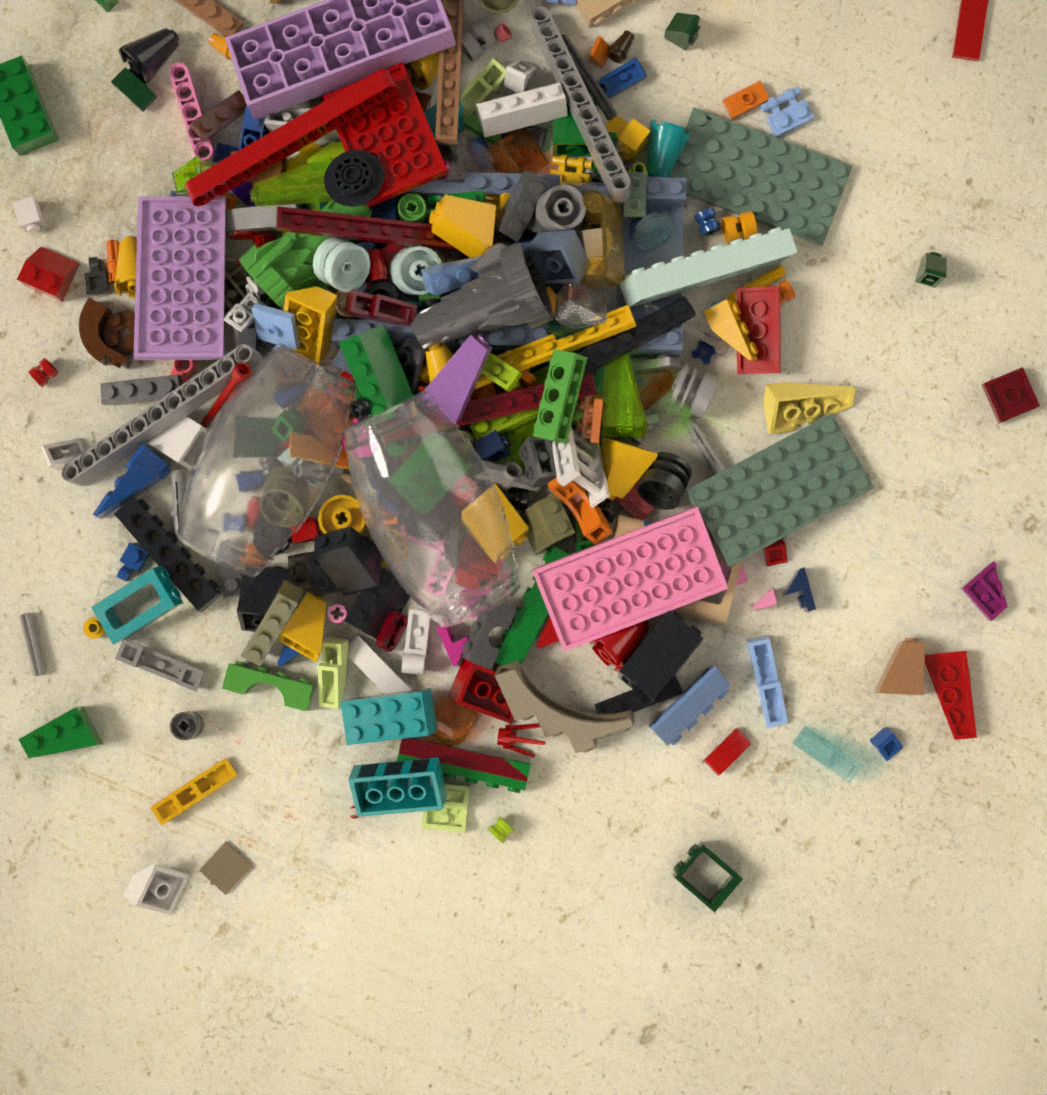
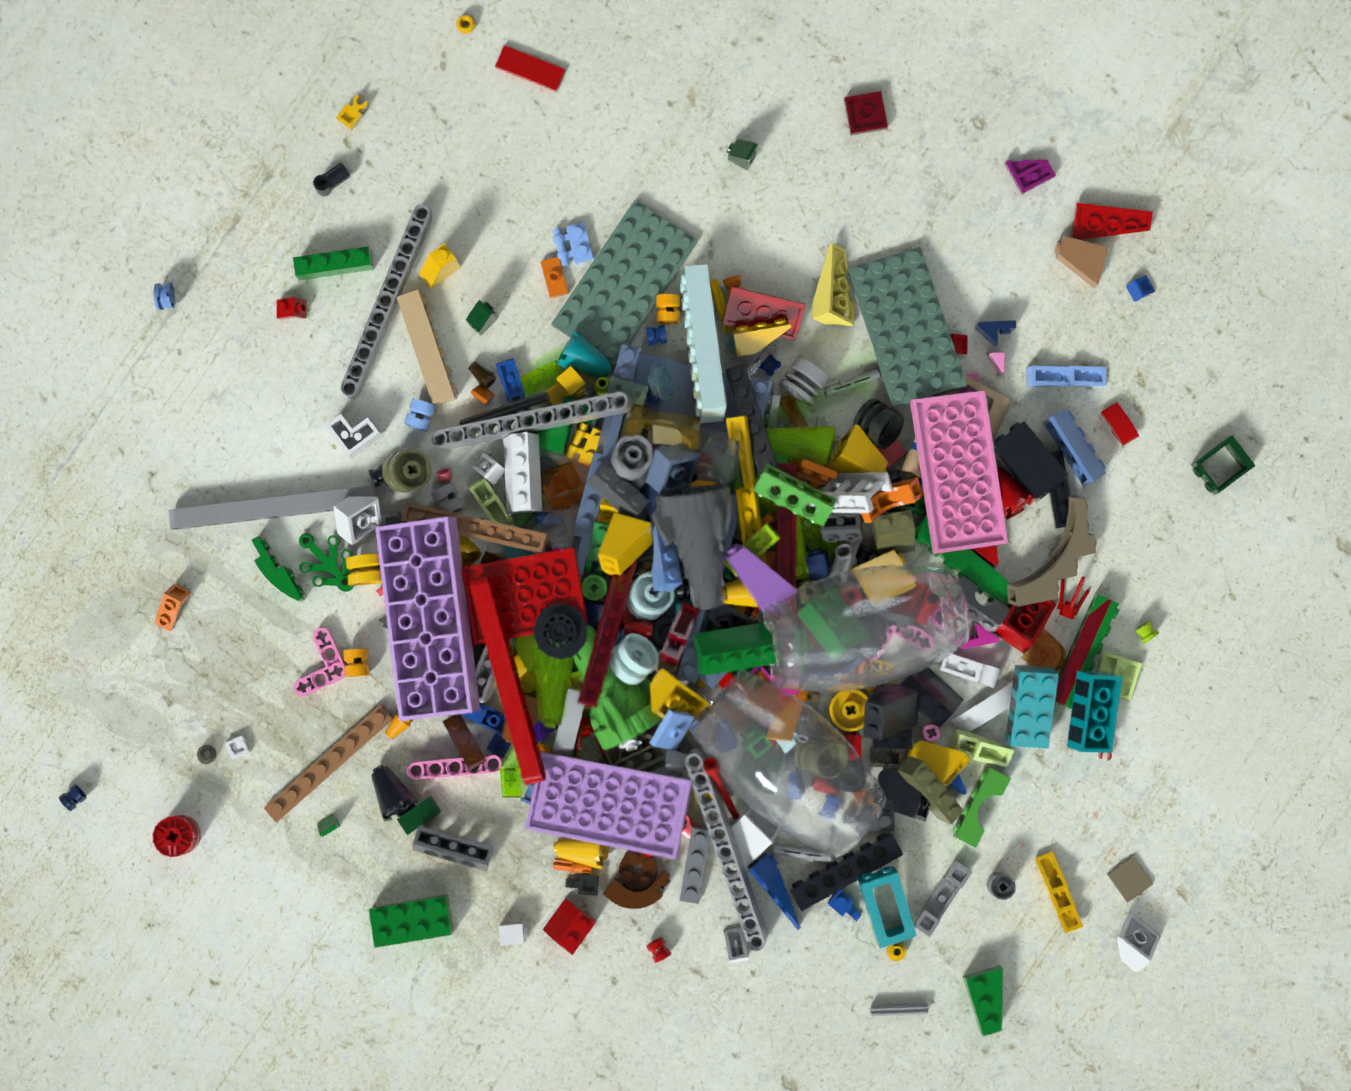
camera: 80 degrees left, 0 degrees up
white slope [224,293,266,333] -> none
black bush [350,397,370,420] -> none
dark red beam [376,611,408,652] -> none
clear light blue slope [792,726,863,783] -> none
none -> dark grey brick [412,826,493,872]
none -> clear neon green slope [520,360,562,394]

